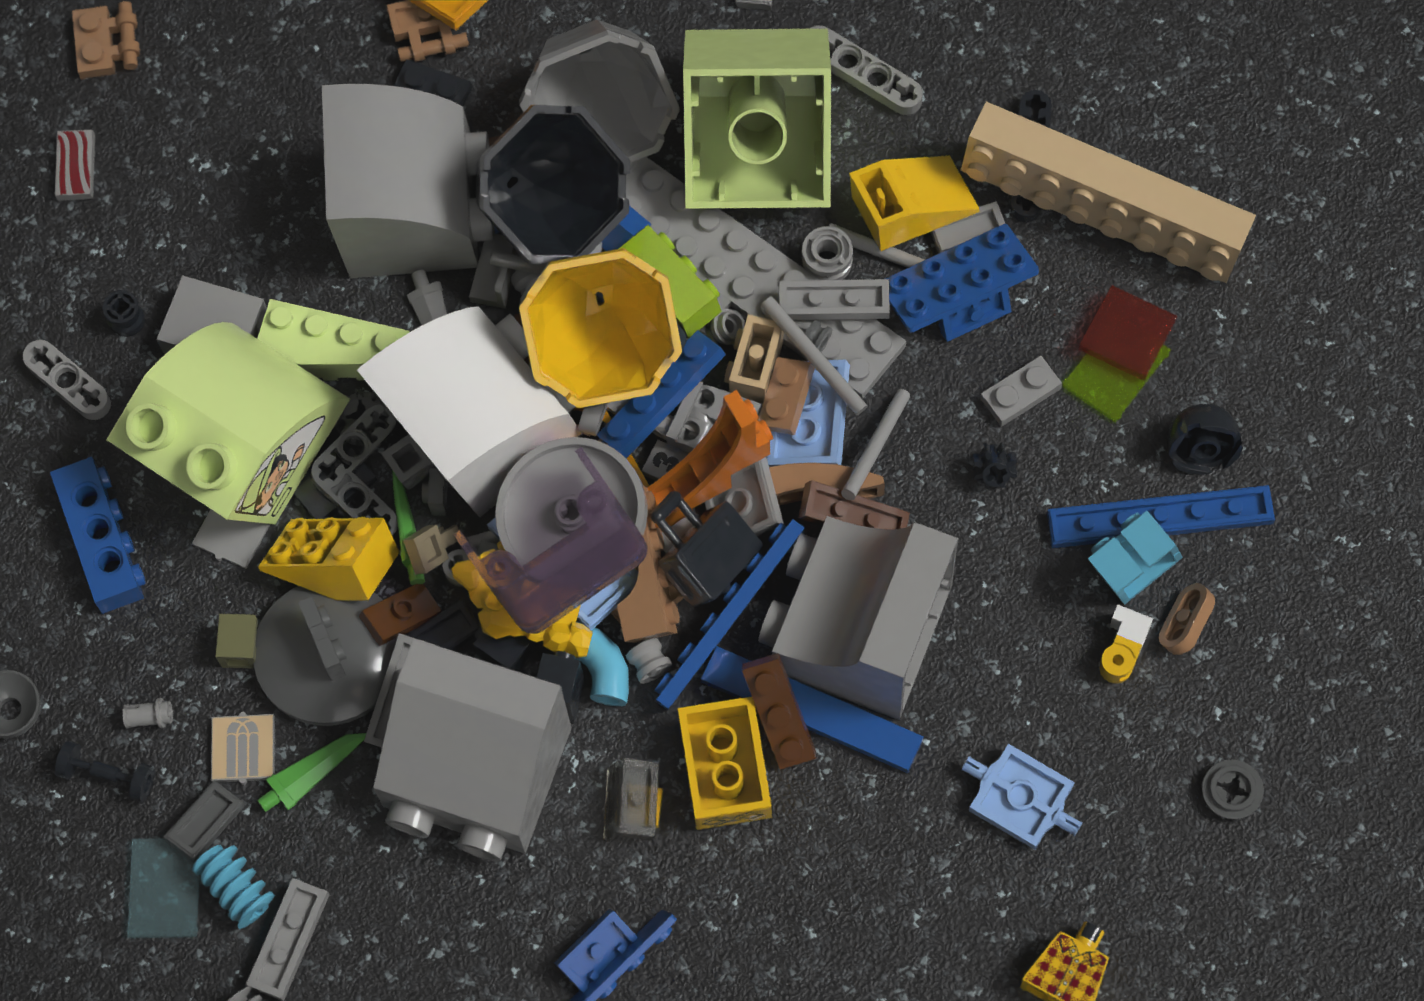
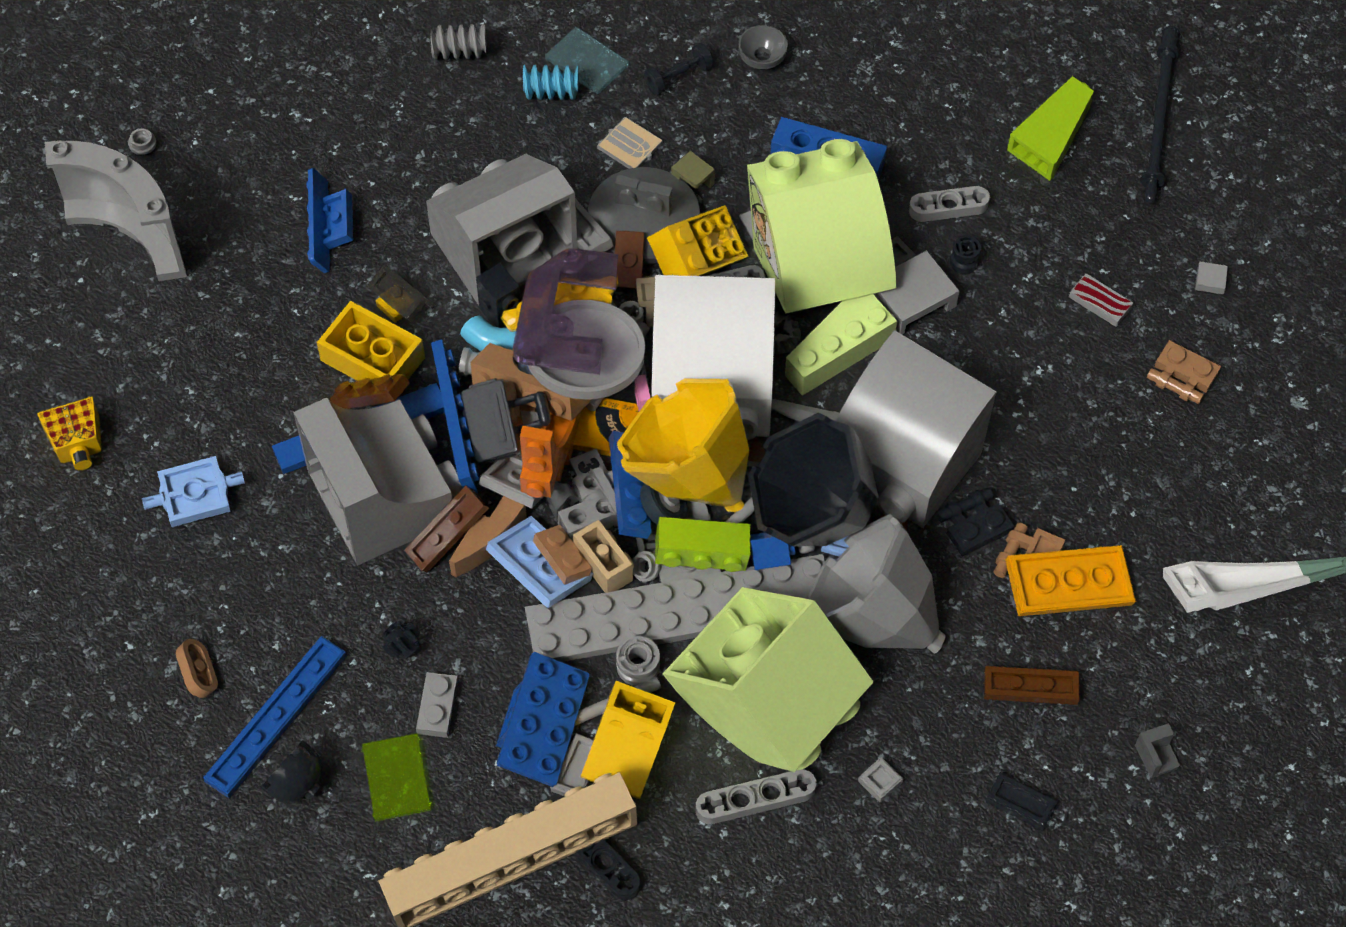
camera: 125 degrees right, 10 degrees down
light grey pin [123,698,173,729] -> none
dark grey tile [164,780,244,863] -> none
light grey plate [246,878,330,1001] -> none
bright green bar [257,733,366,812] -> none
light grey bar [761,296,868,415] -> none
light grey plate [779,279,890,320] -> none
dark grey bush [805,320,833,353] -> none
light grey bar [841,389,910,500] -> none
clear red tile [1079,285,1178,381] -> none
medium azure piece [1088,511,1183,605] -> none
leg [1099,605,1153,684] -> none
dark grey gear [1202,760,1264,821] -> none

